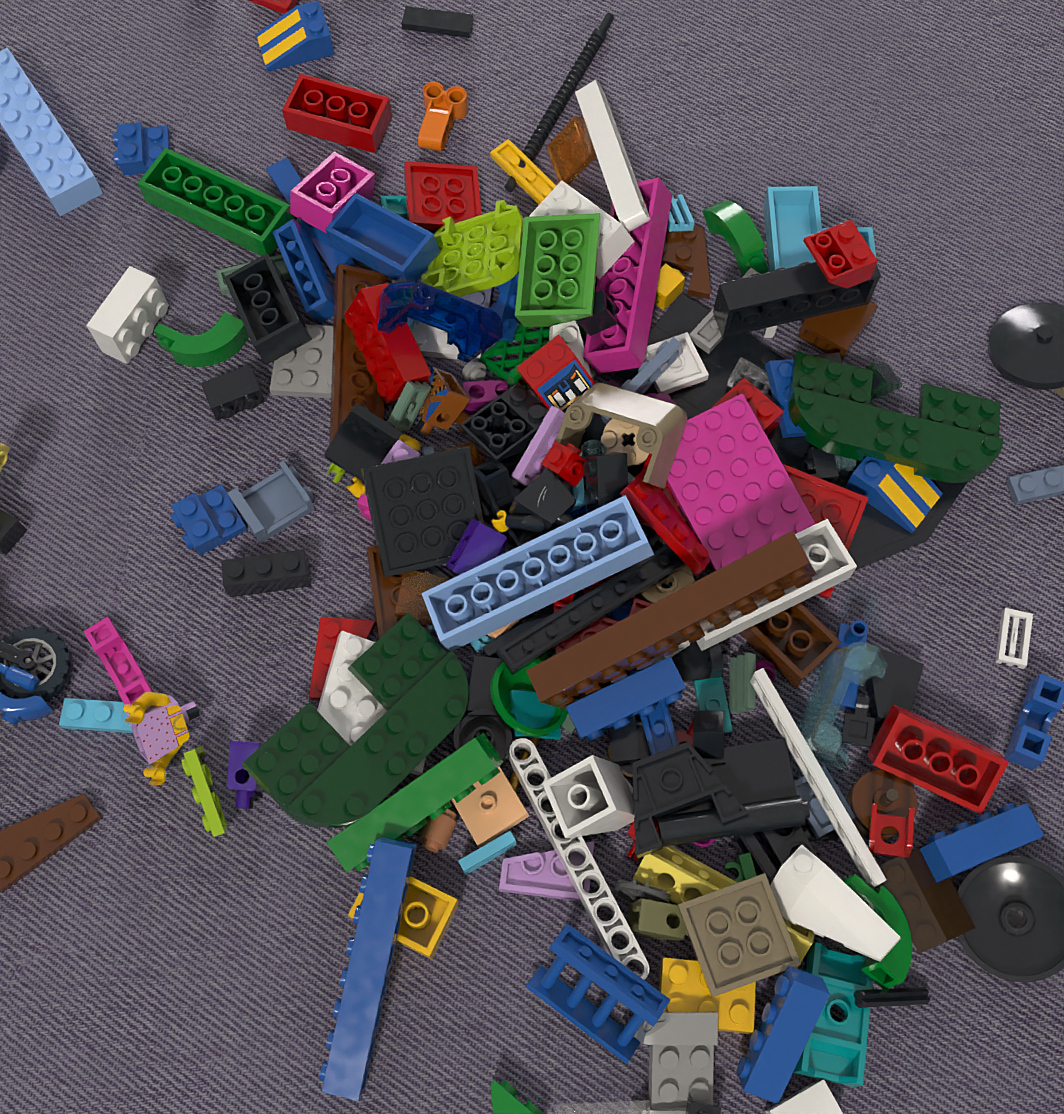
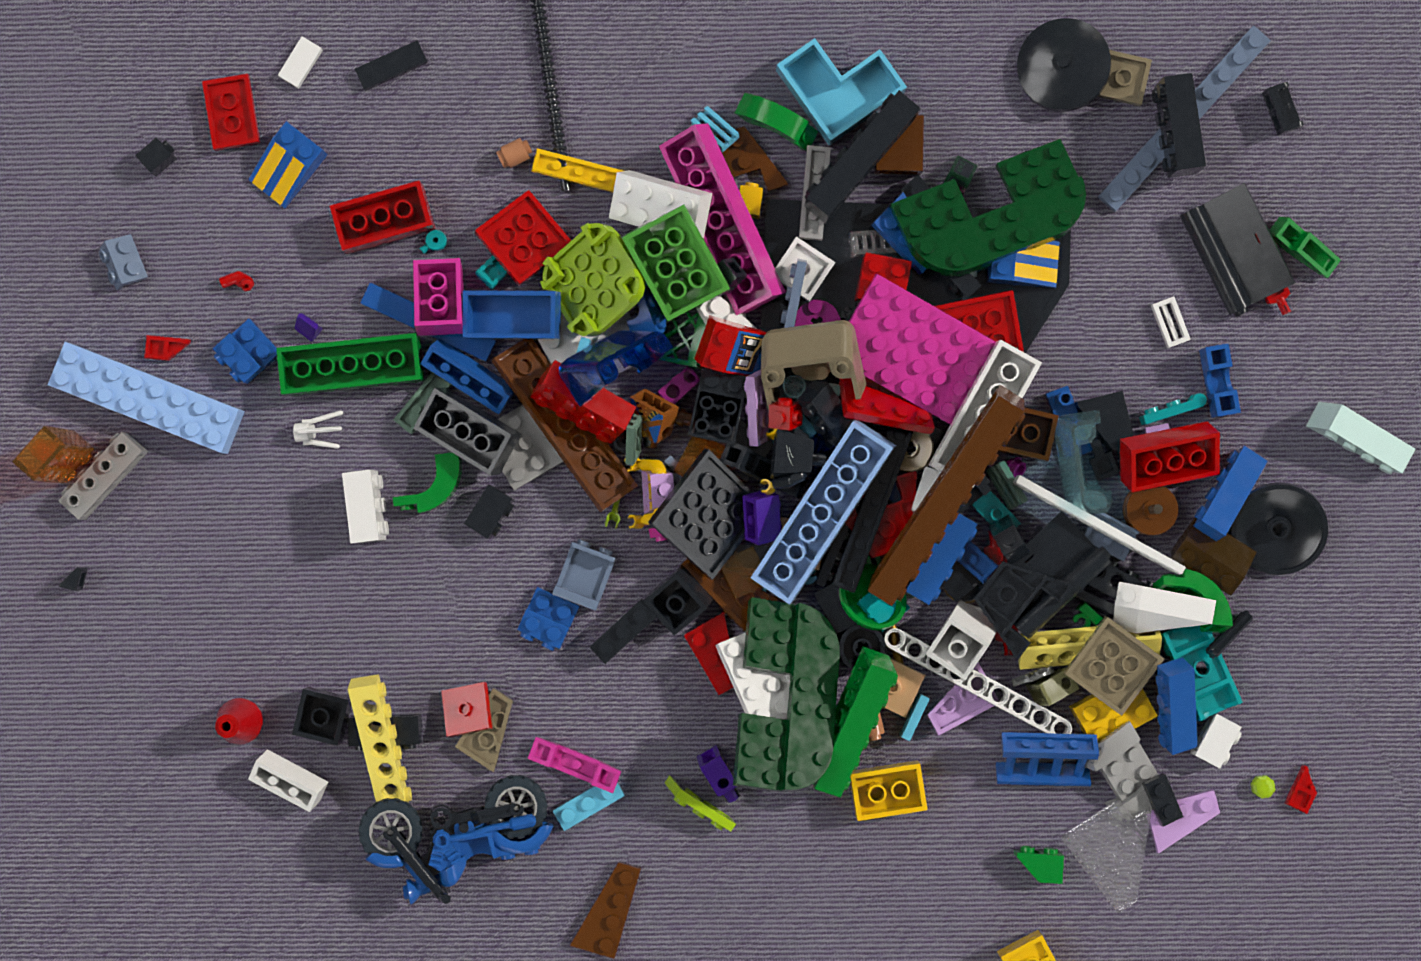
camera: 30 degrees left, 20 degrees up
torso [123,692,200,785] -> none
blue brick [319,837,417,1101] -> none
black bracket [324,403,402,482] -> none
orange piece [418,82,468,152] -> none
light grey plate [462,361,487,382] -> none
clear orange plate [547,115,597,185] -> none
white beam [575,79,650,233] -> none
red slope [803,220,878,288] -> none
red piece [868,803,915,858] -> none
none -> sand blue bracket [99,234,148,290]
none -> red tile [144,335,191,361]
none -> red arm [219,271,254,291]
none -> white plant [293,411,343,449]
none -> dark purple slope [295,313,323,342]
none -> teal piece [420,230,447,254]
none -> plate [441,682,493,737]
none -> dark tan wing [455,688,513,773]
none -> nougat brick [496,138,532,169]
none -> black brick [643,565,713,636]
none -> teal plate [1139,393,1207,426]

